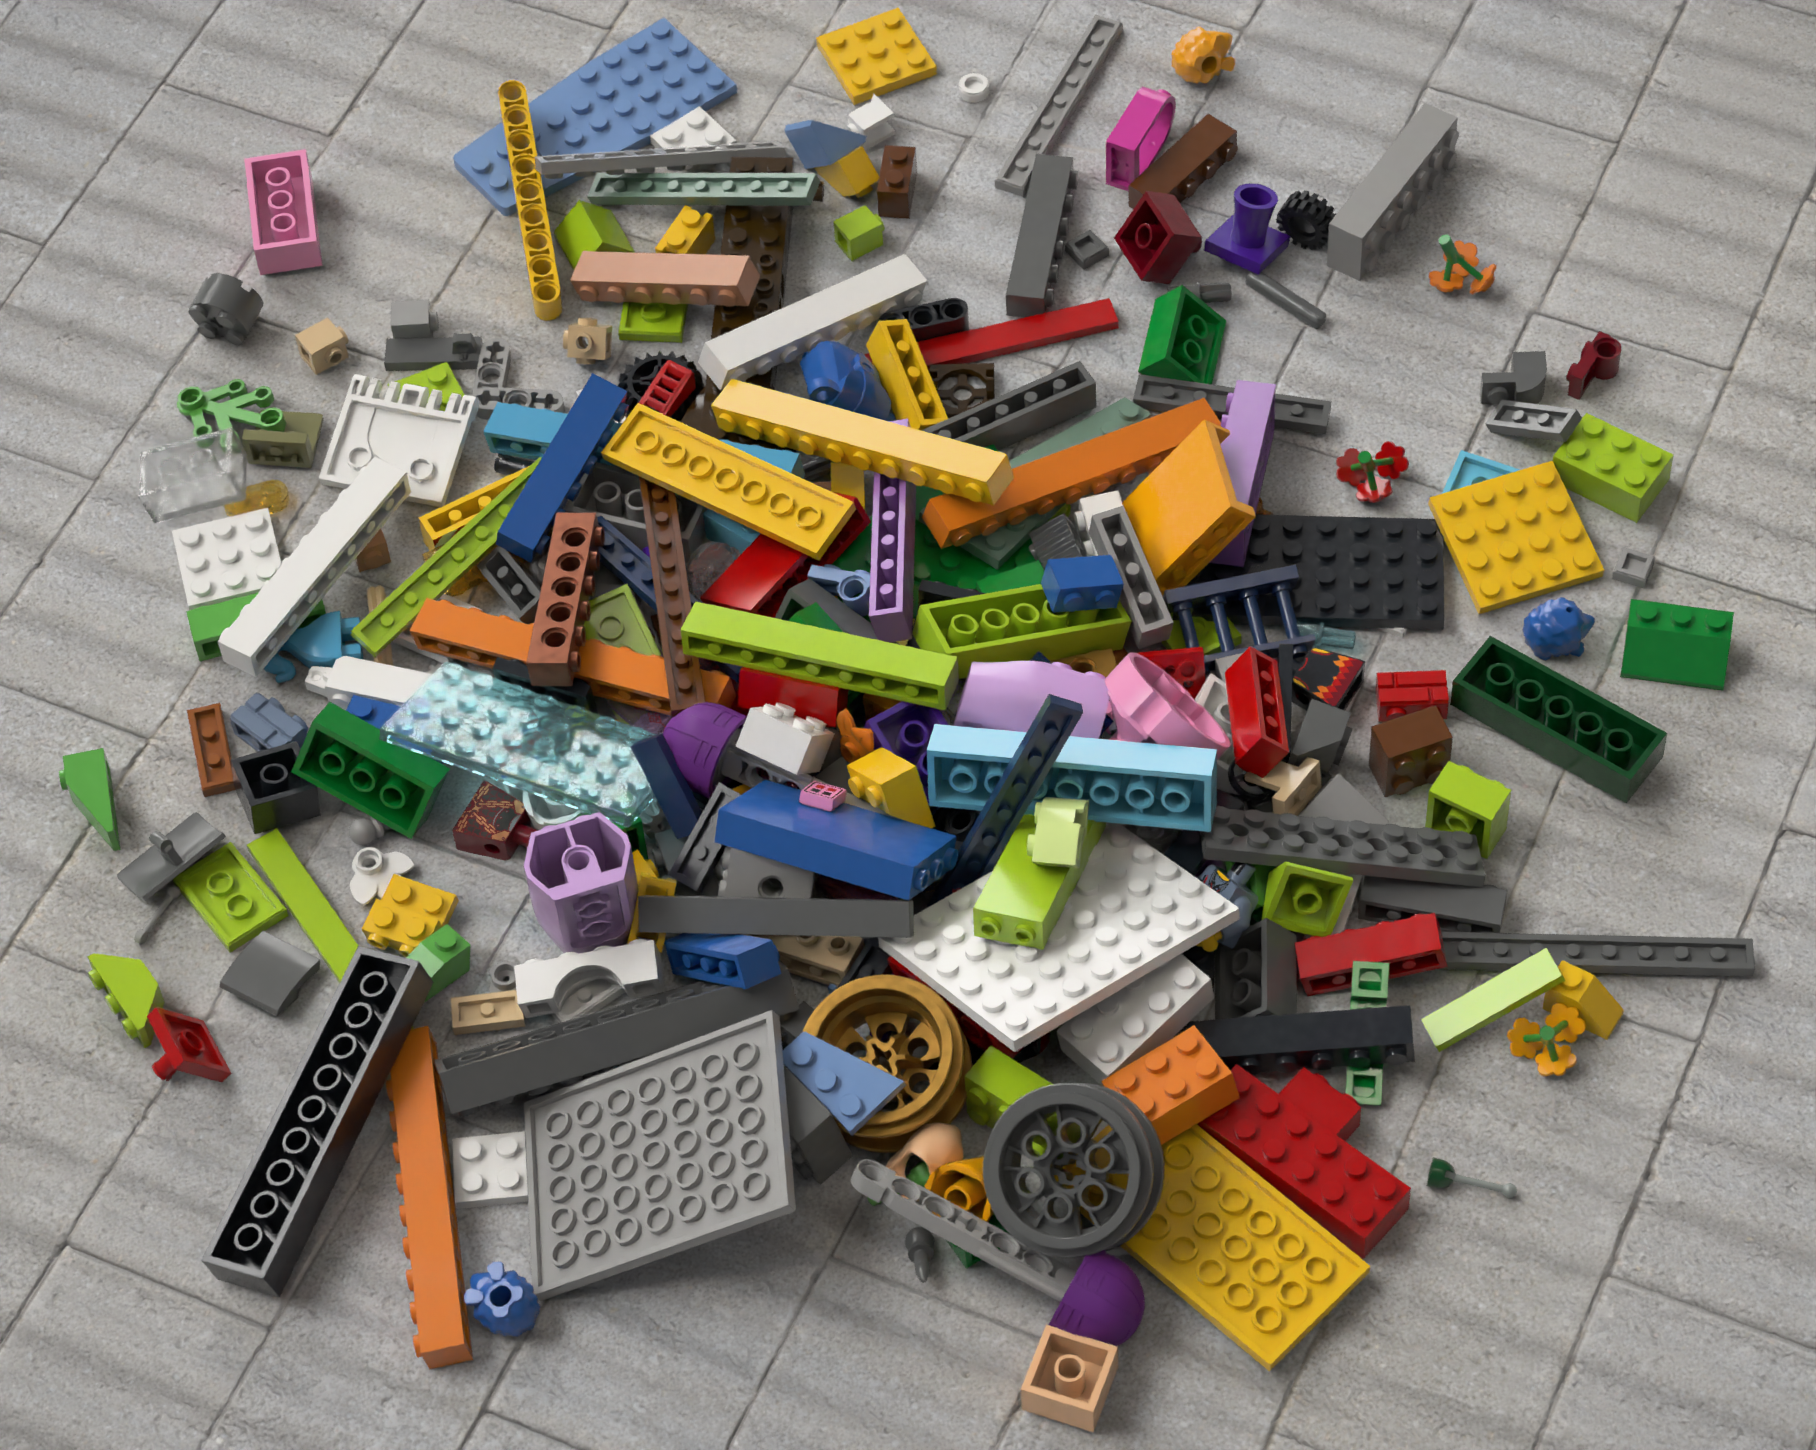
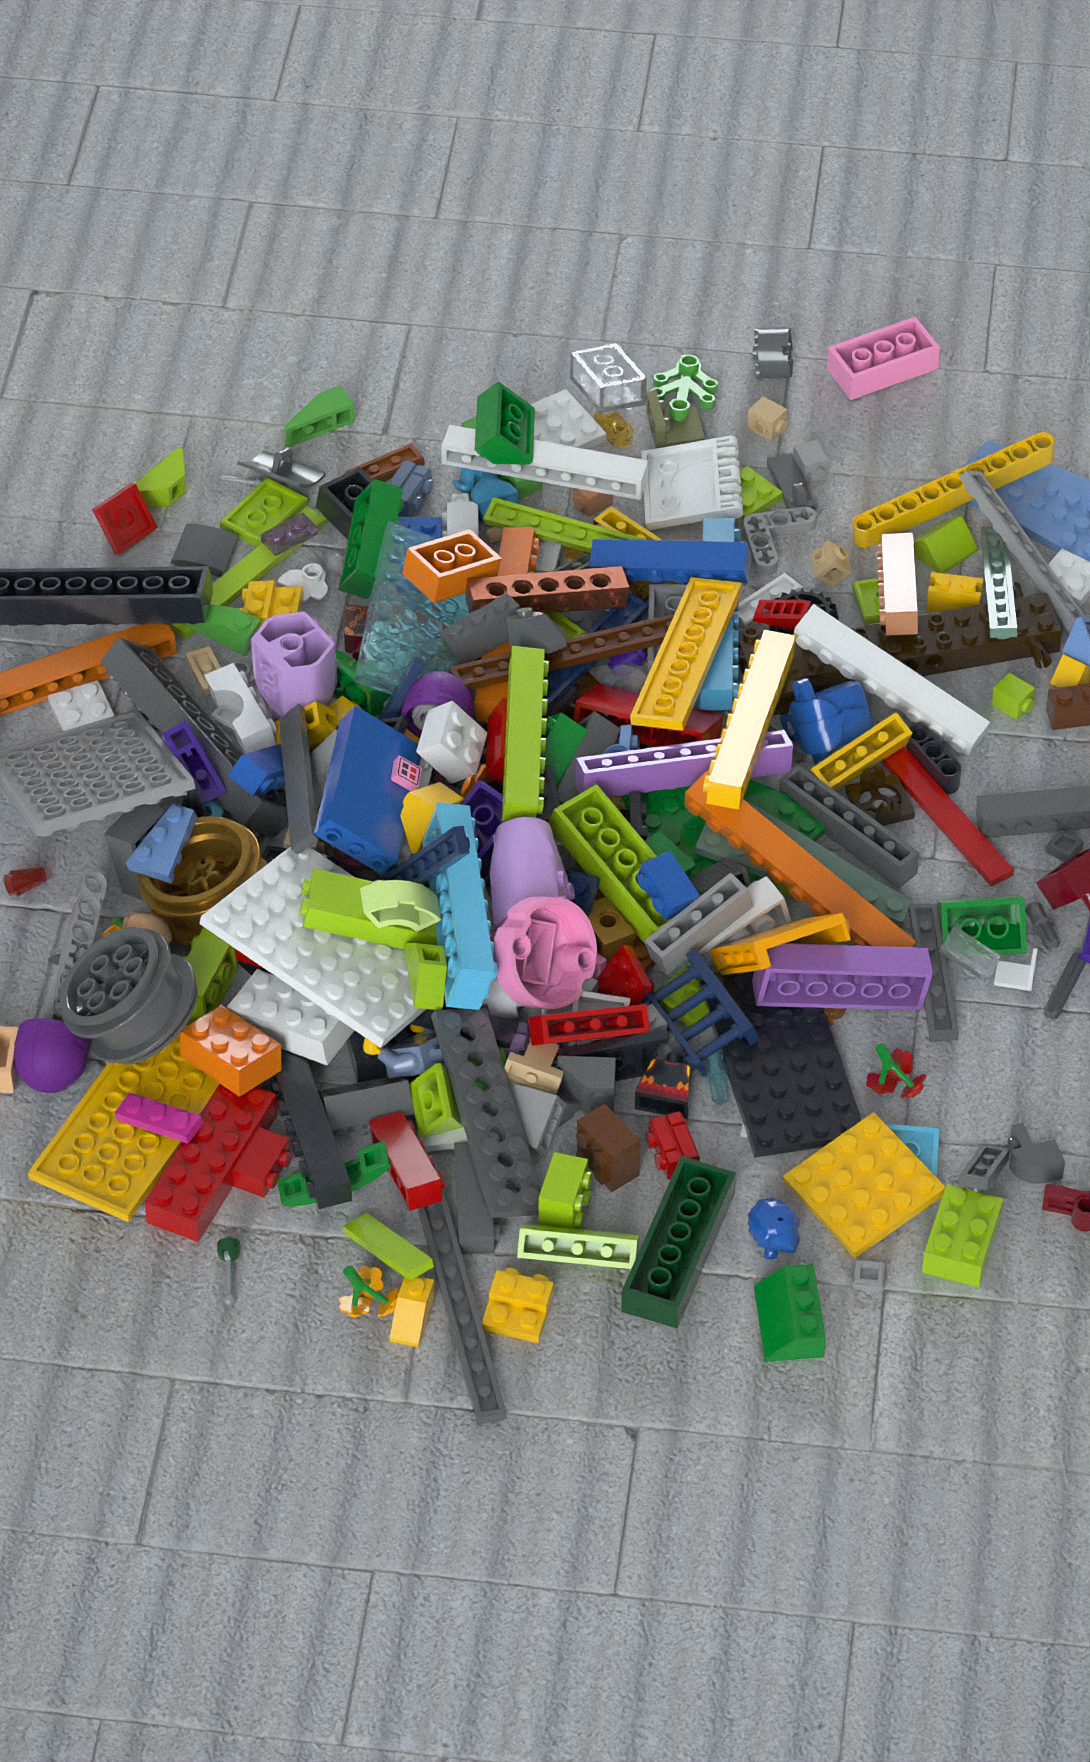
camera: 70 degrees right, 5 degrees down
none -> clear red cone [3,867,47,897]
none -> dark pink plate [114,1092,203,1144]
none -> dark purple slope [162,721,227,805]
none -> plate [260,512,318,556]
none -> orange brick [402,529,502,603]
none -> lime slope [404,943,447,1010]
none -> dark grey brick [439,593,520,665]
none -> green slope [474,381,535,465]
none -> yellow plate [481,1268,554,1343]
none -> dark grey slope [506,608,567,654]
none -> lime brick [517,1223,640,1269]
none -> clear plate [938,926,1001,981]
none -> white bracket [994,948,1038,991]

